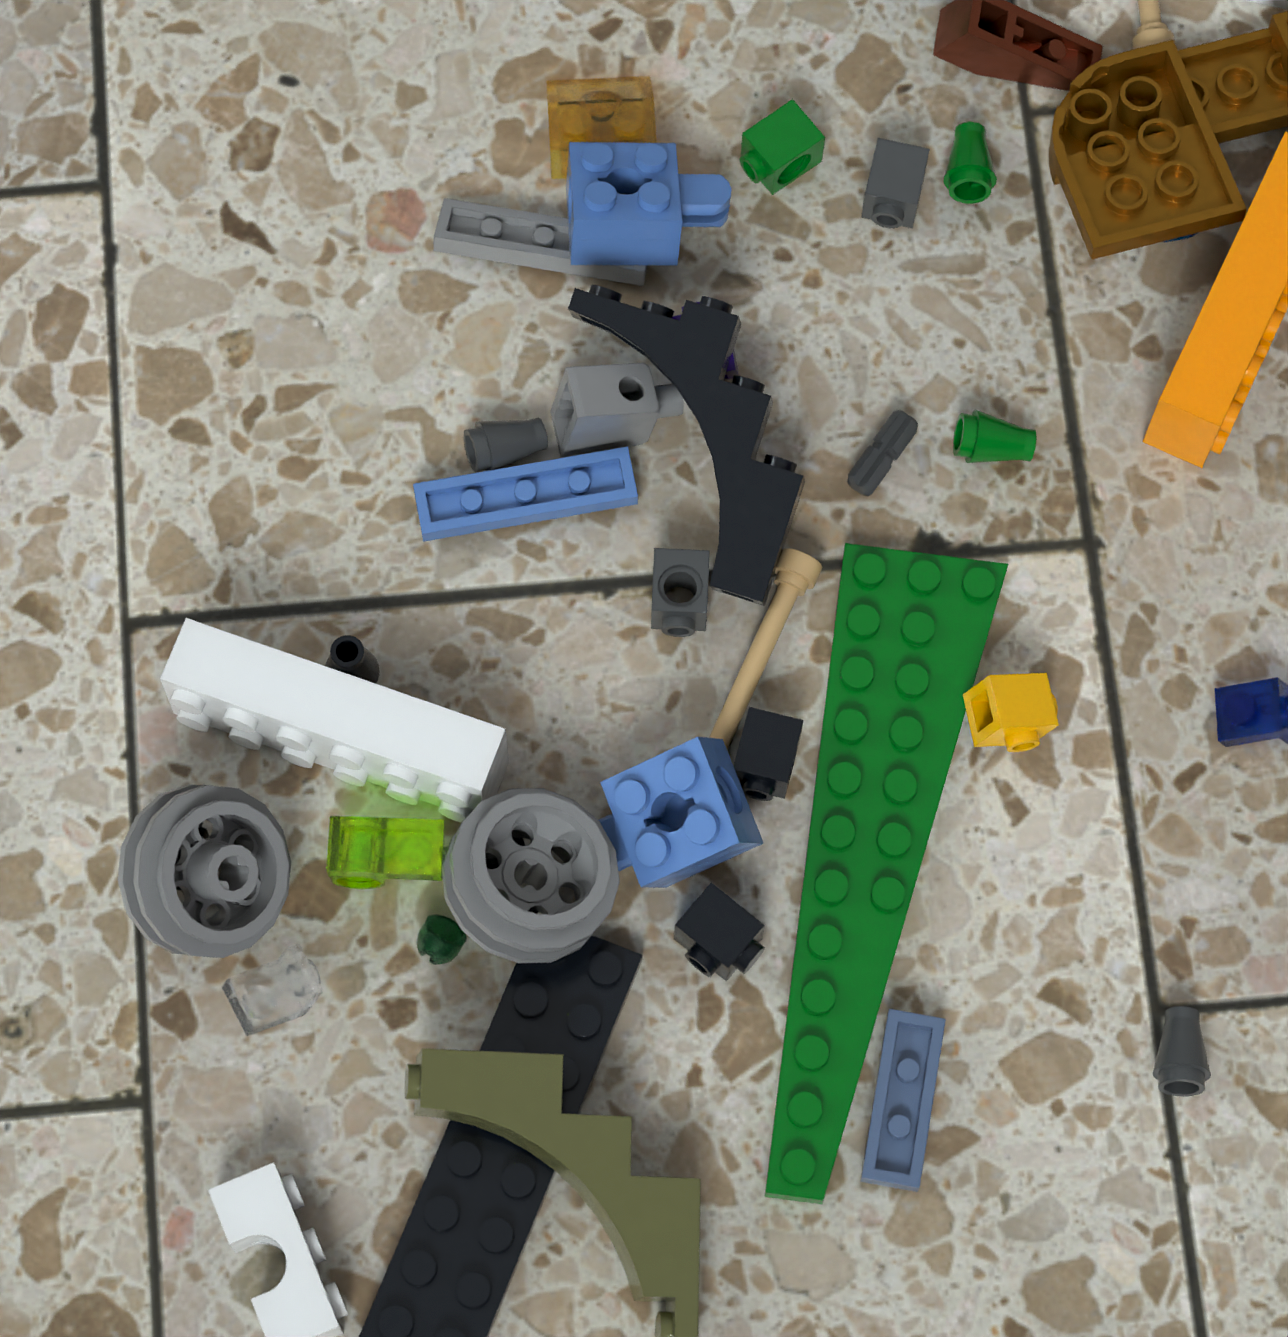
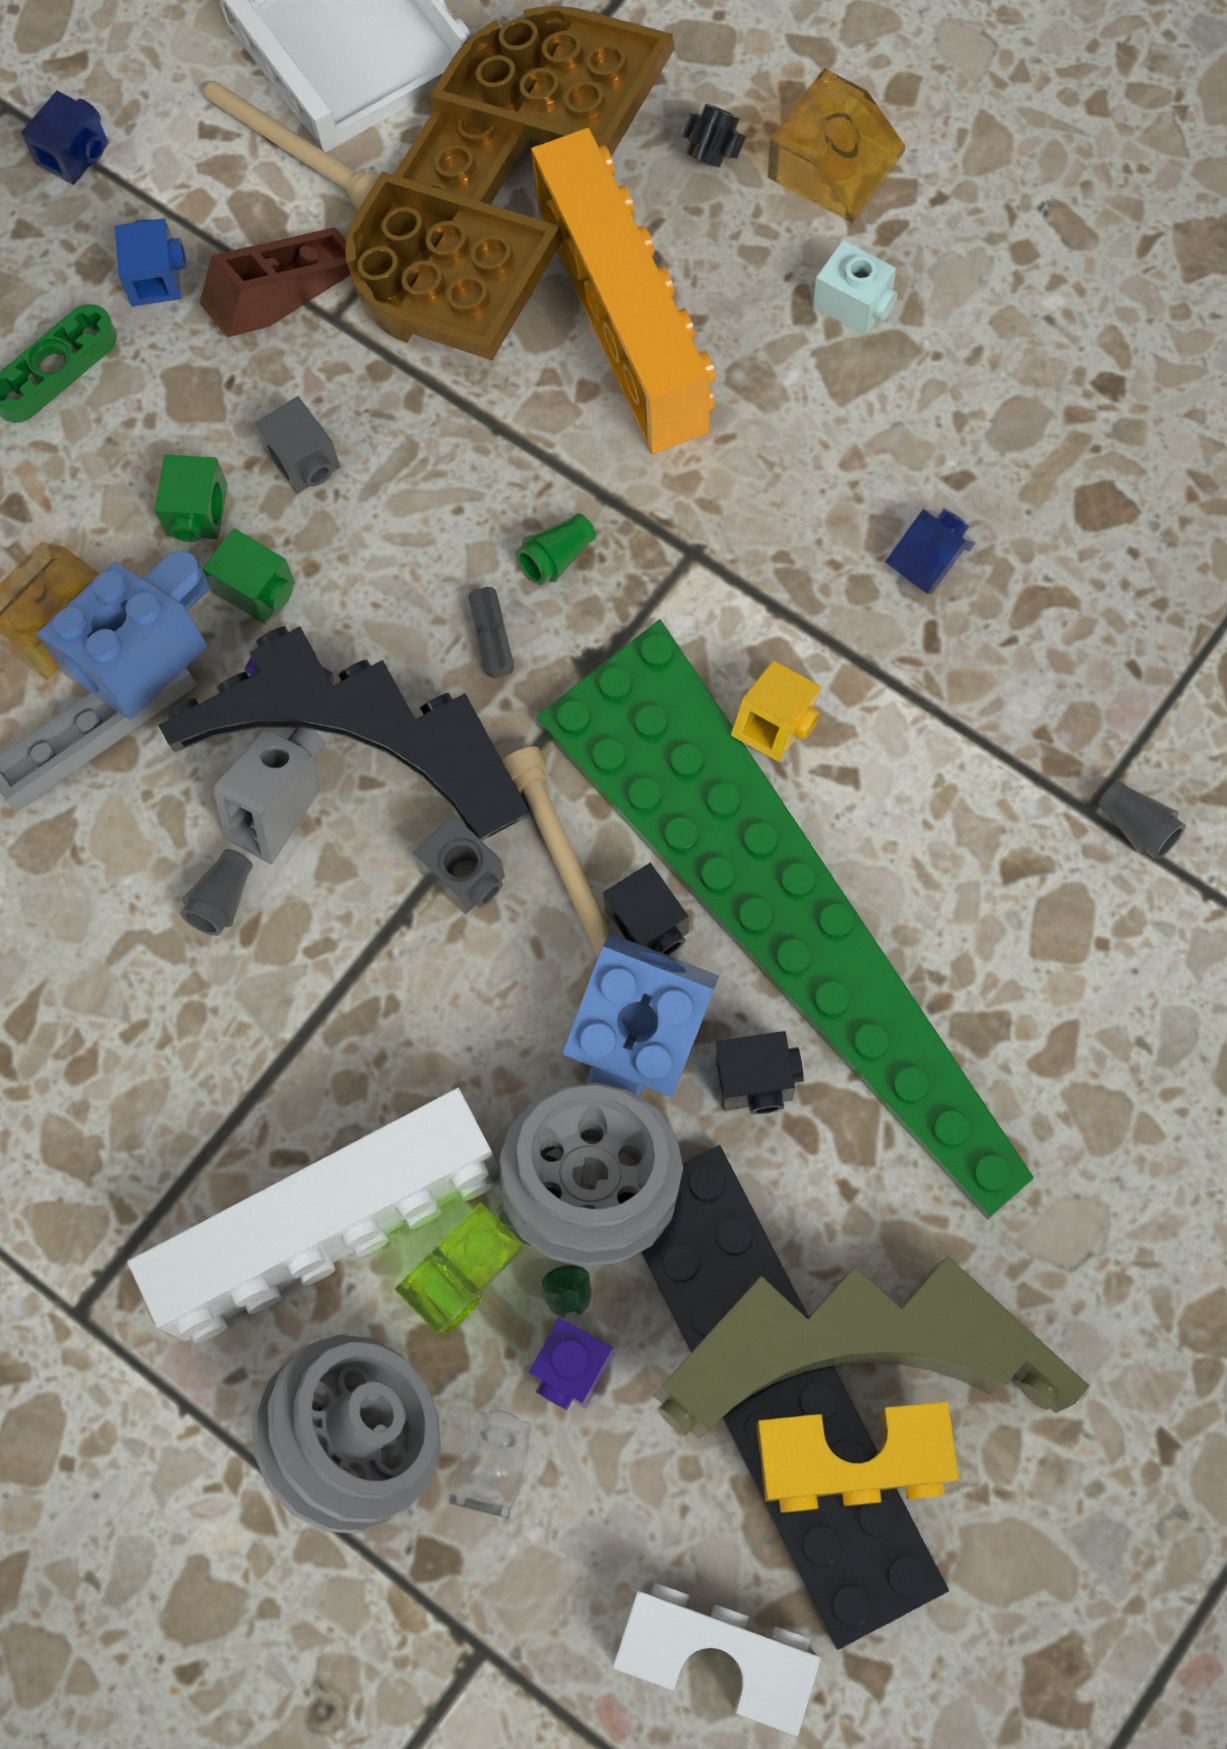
camera: 40 degrees left, 0 degrees up
black cone [325,635,379,684] -> none
medium blue plate [413,446,638,542] -> none
sand blue plate [860,1009,946,1192] -> none
green cone [944,122,997,204] -> none
none -> green brick [202,528,295,623]
none -> dark purple brick [529,1317,615,1410]
none -> yellow arch [757,1401,959,1513]

